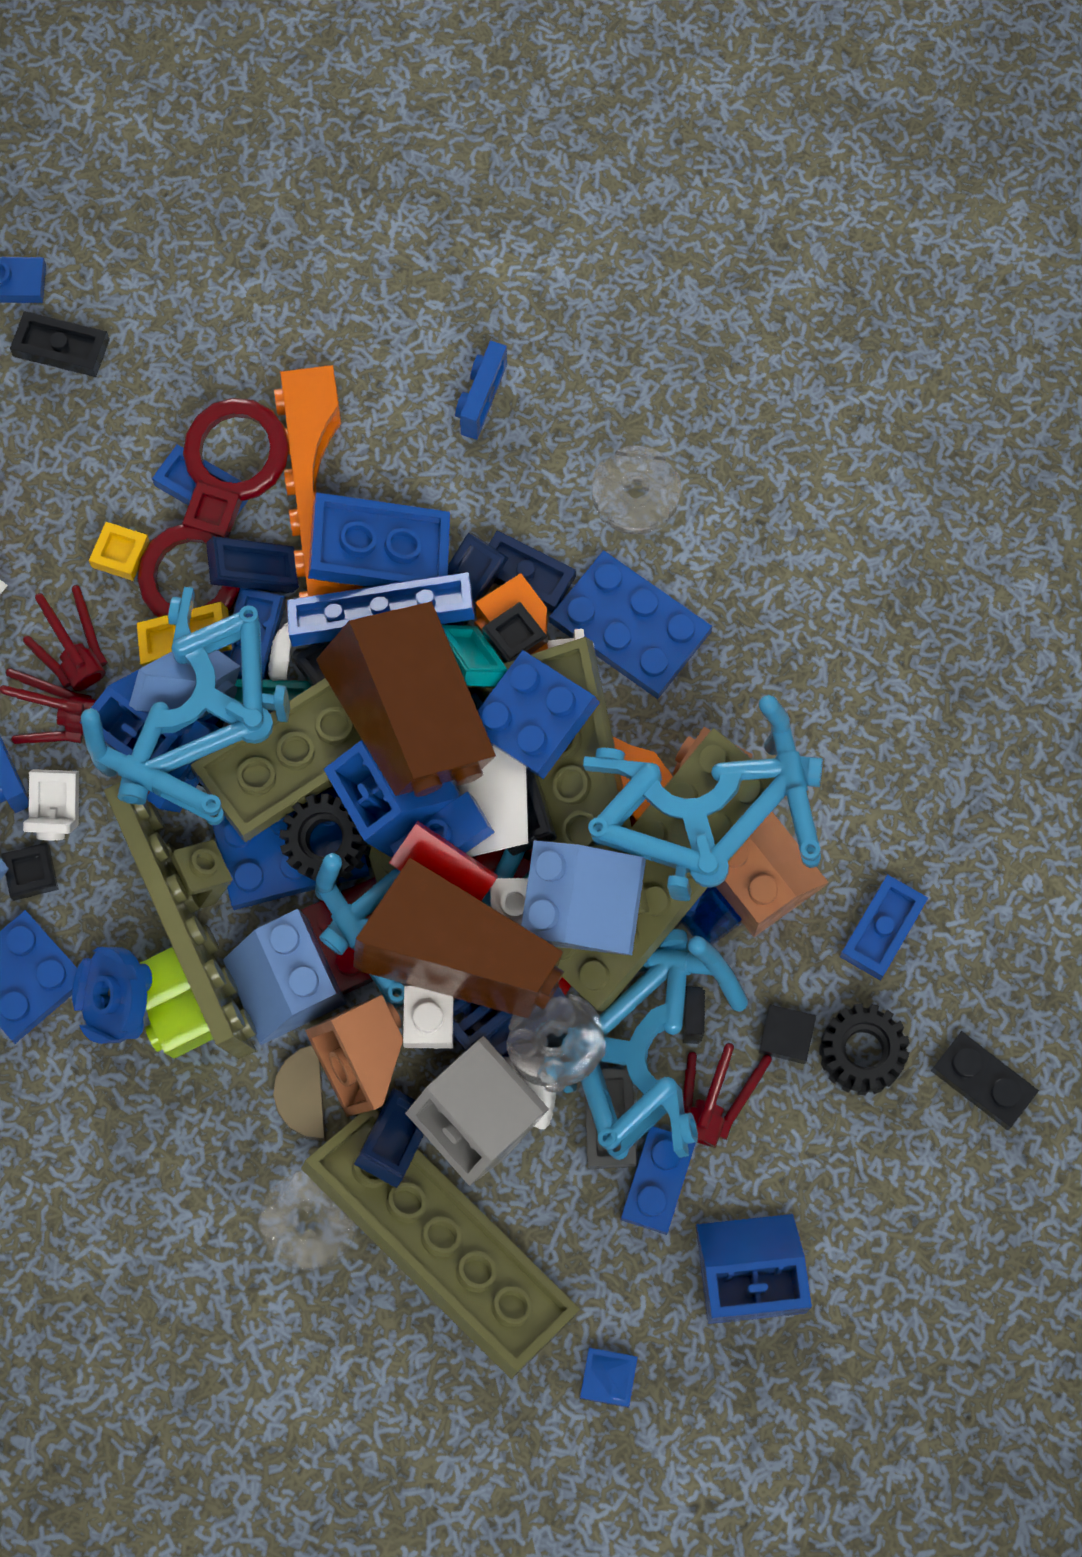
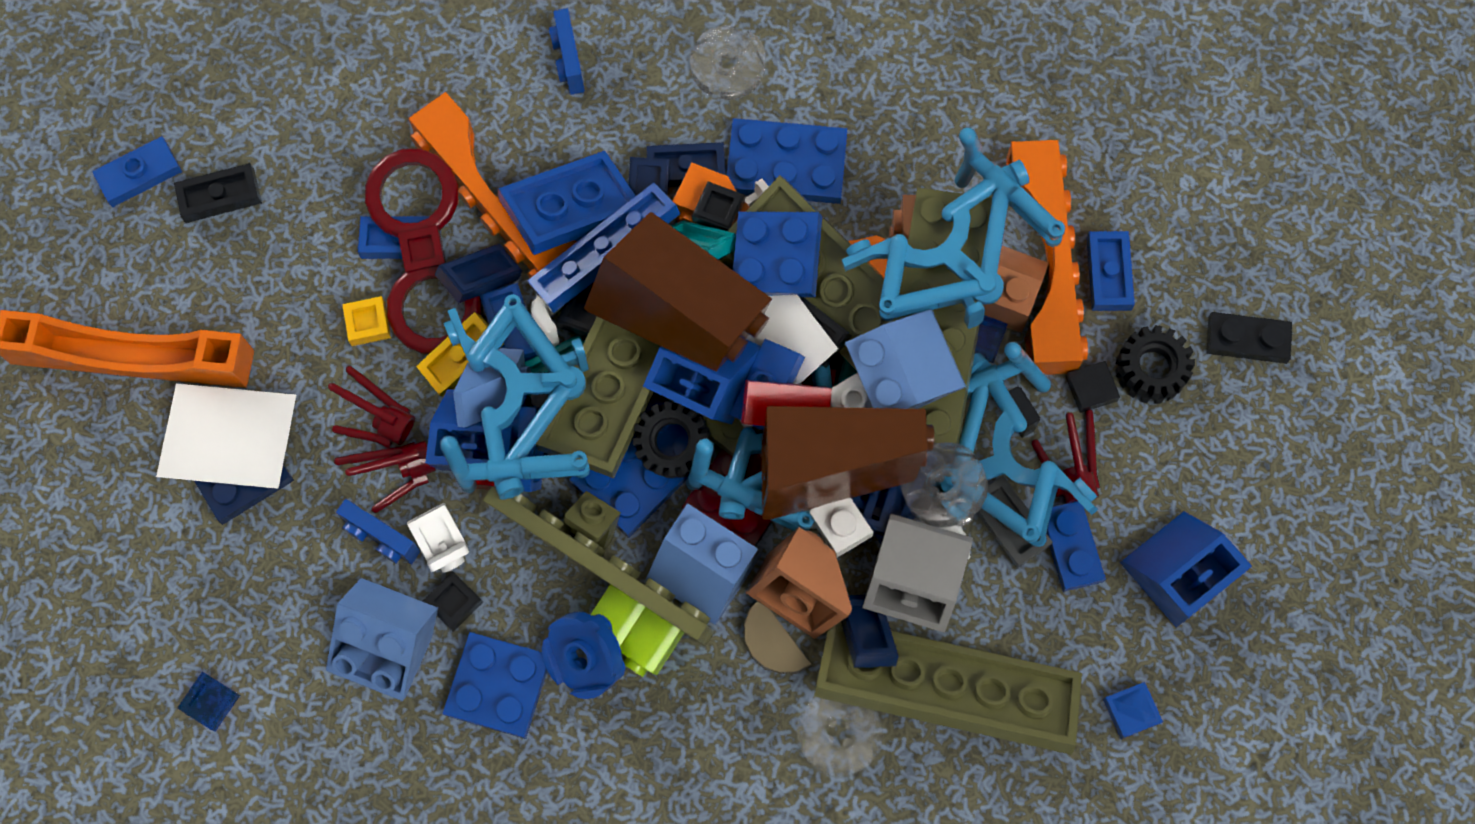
camera: 30 degrees left, 0 degrees up
none -> orange arch [1006,140,1088,375]

